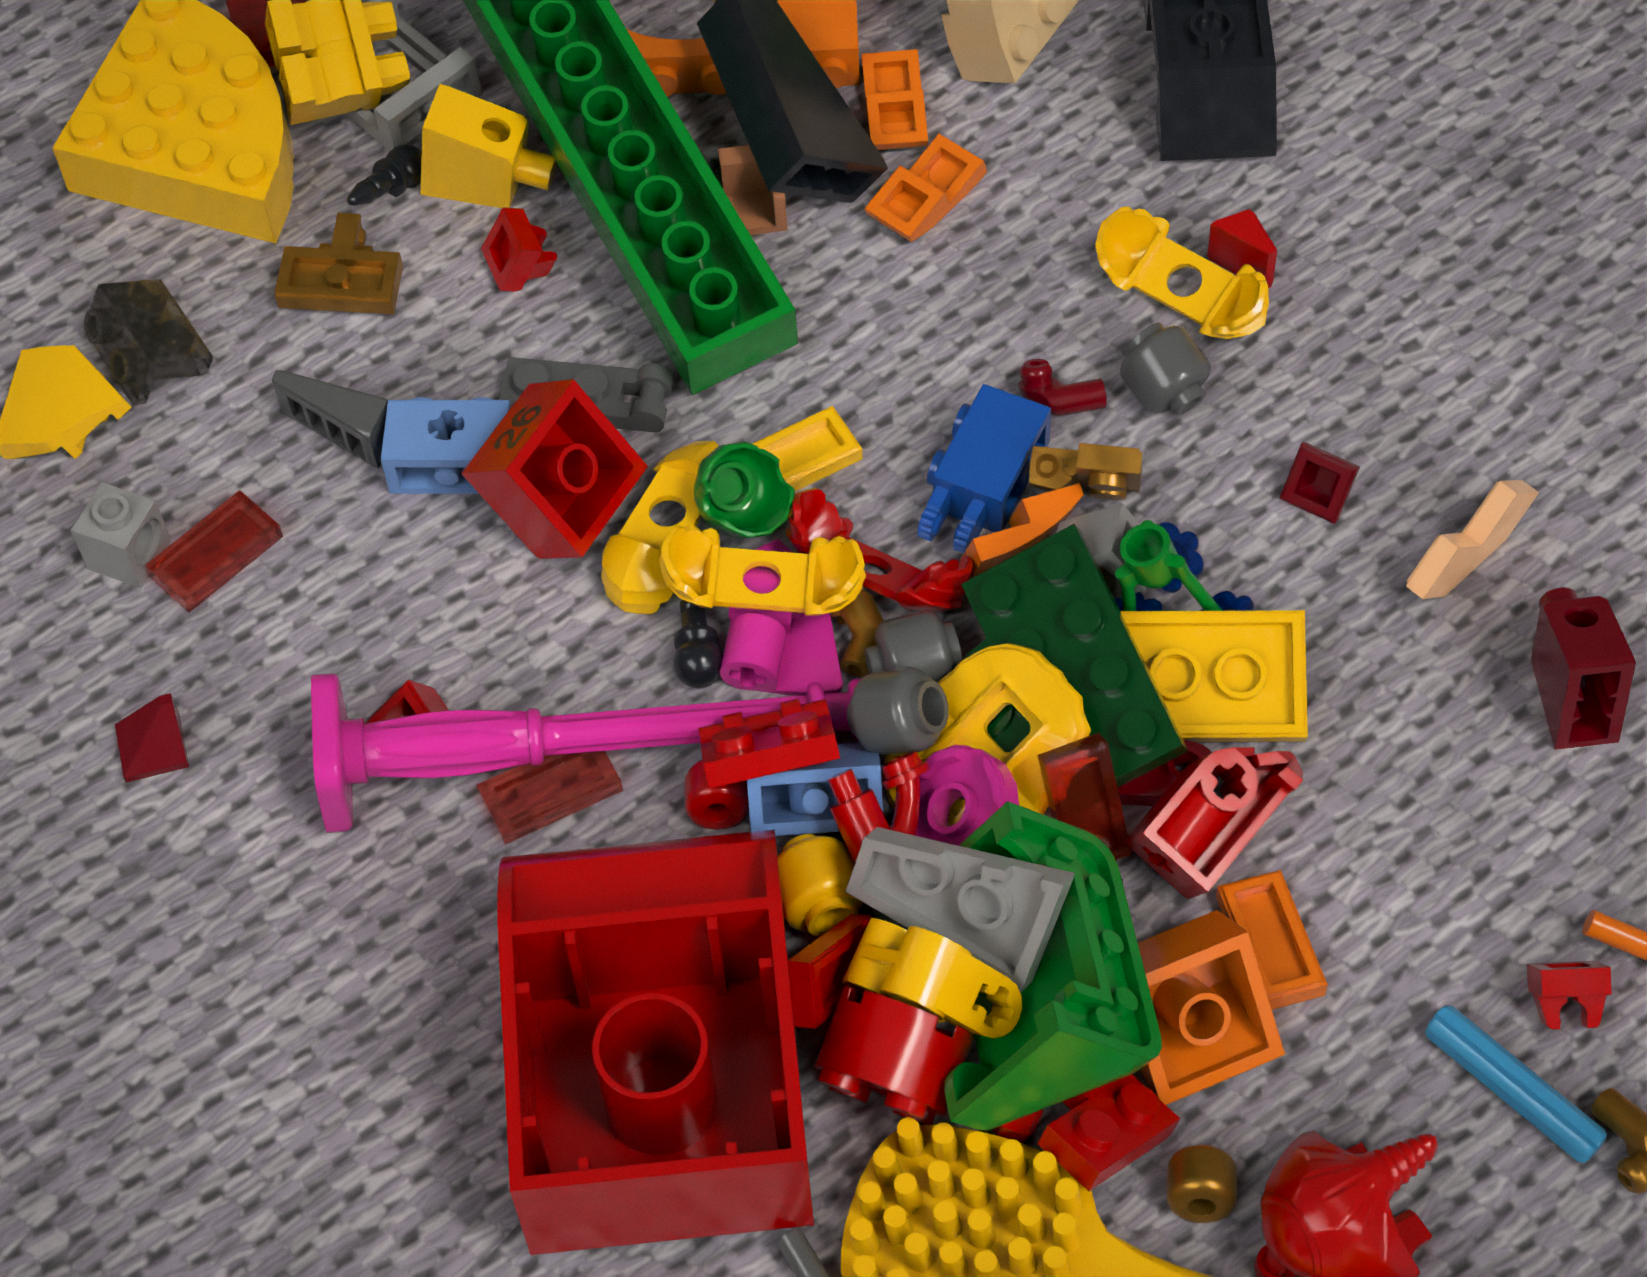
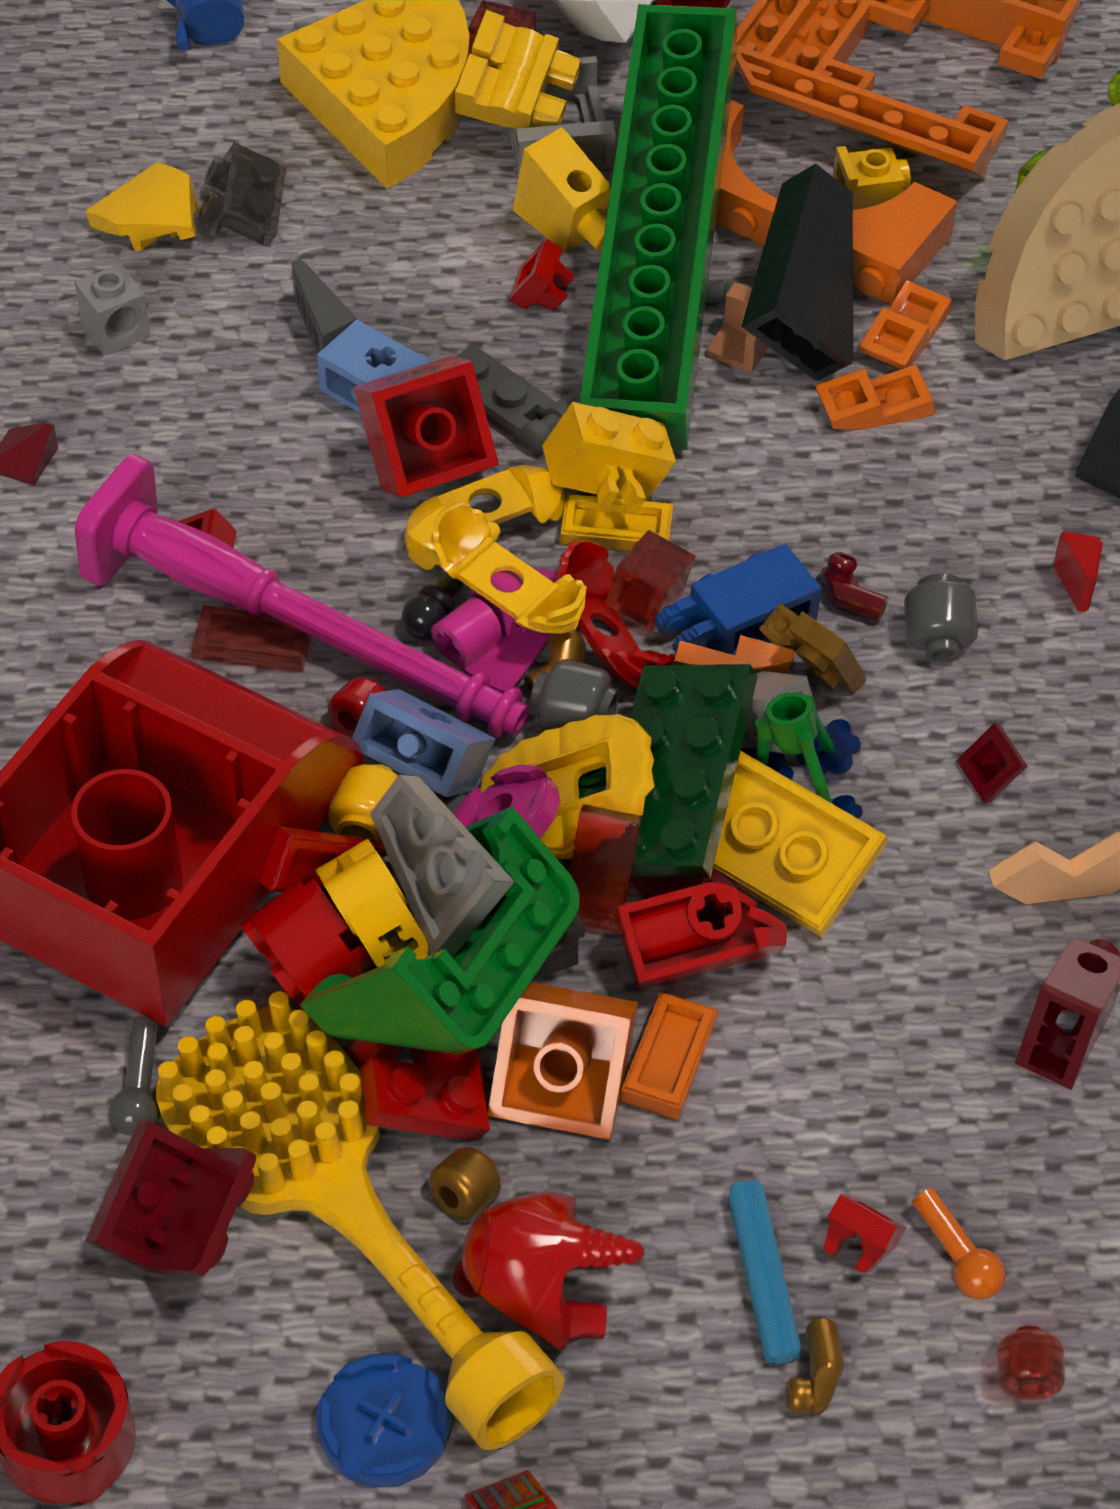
camera: 30 degrees right, 5 degrees down
clear red tile [145,490,283,612] -> none
pearl gold hinge [275,212,403,314] -> none
black bar [347,145,422,206] -> none
green hair [694,442,795,538] -> none
red plate [698,698,840,789] -> none
red plant [827,751,930,863] -> none
dark grey head [847,667,948,757] -> none
yellow piece [1095,206,1269,339] -> none
none -> yellow brick [542,402,676,513]
none -> clear red brick [605,529,696,630]

